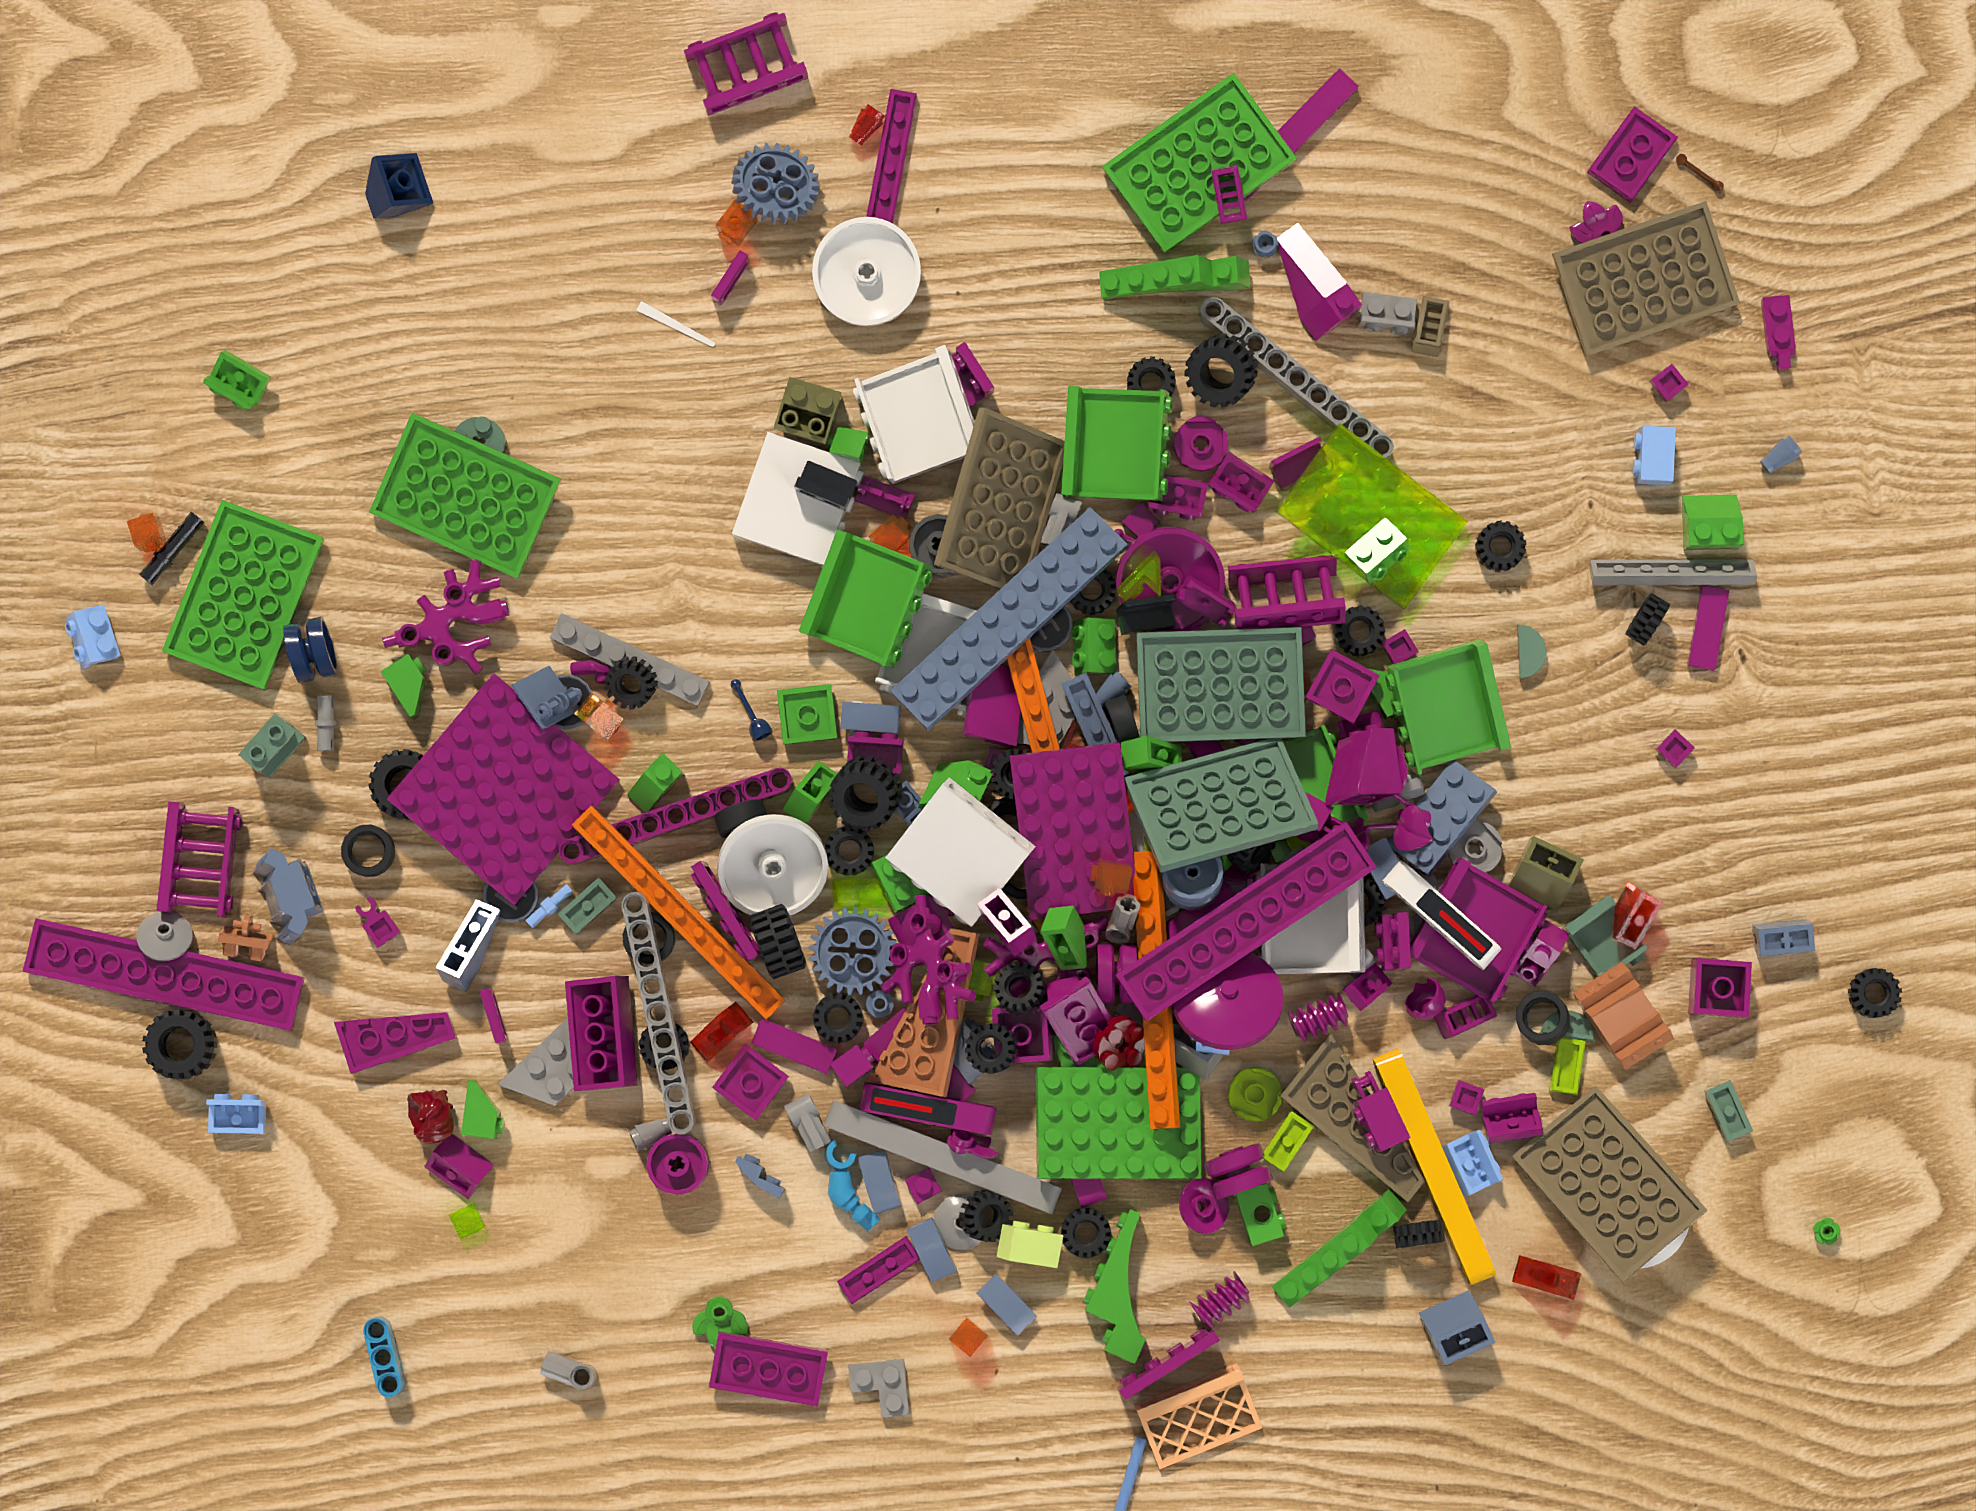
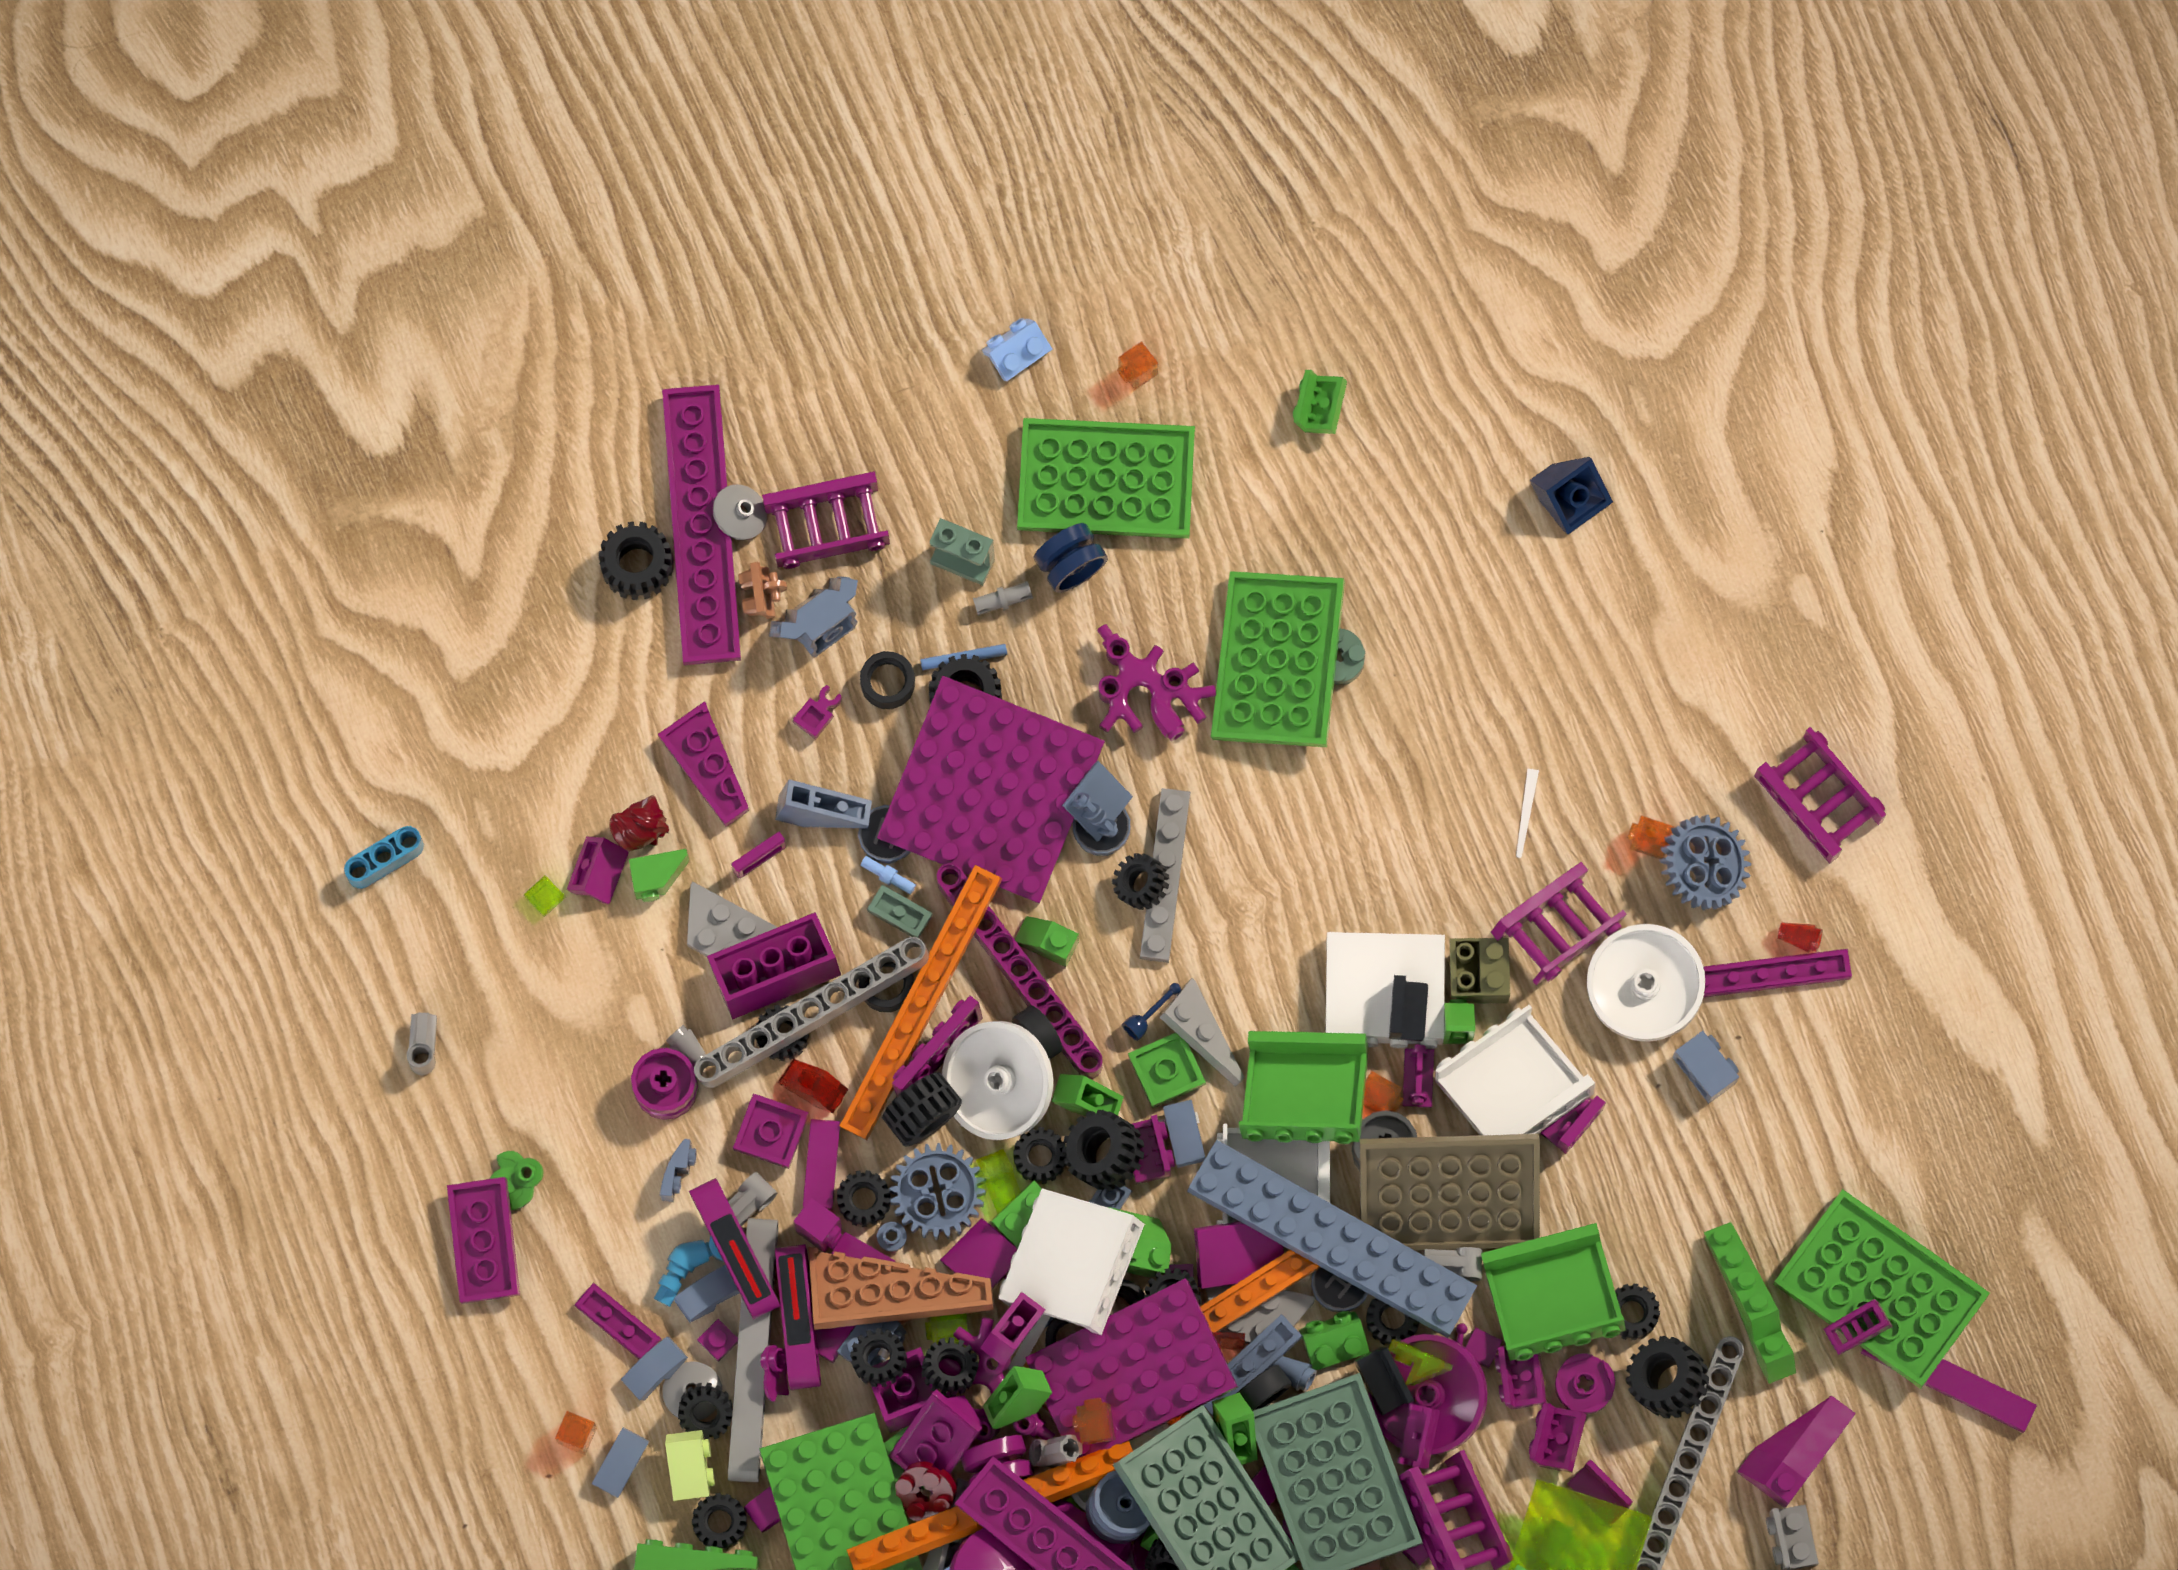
camera: 75 degrees right, 10 degrees down
black pin [139,512,205,586] -> none
light blue bracket [206,1094,266,1134] -> none
bright green slope [381,654,427,720] -> none
magenta arm [570,660,610,684] -> none
clear orange brick [574,693,624,740] -> none
magenta tile [711,250,750,306] -> none
light grey plate [848,1359,909,1418] -> none
magenta plant [881,895,976,1025] -> none
sand blue plate [1252,231,1278,257] -> none
none -> beam [689,1178,780,1320]
none -> medium blue bar [920,644,1007,671]
none -> light grey wing [1159,978,1244,1086]
none -> magenta fence [1490,862,1627,985]
none -> sand blue brick [1672,1031,1739,1104]

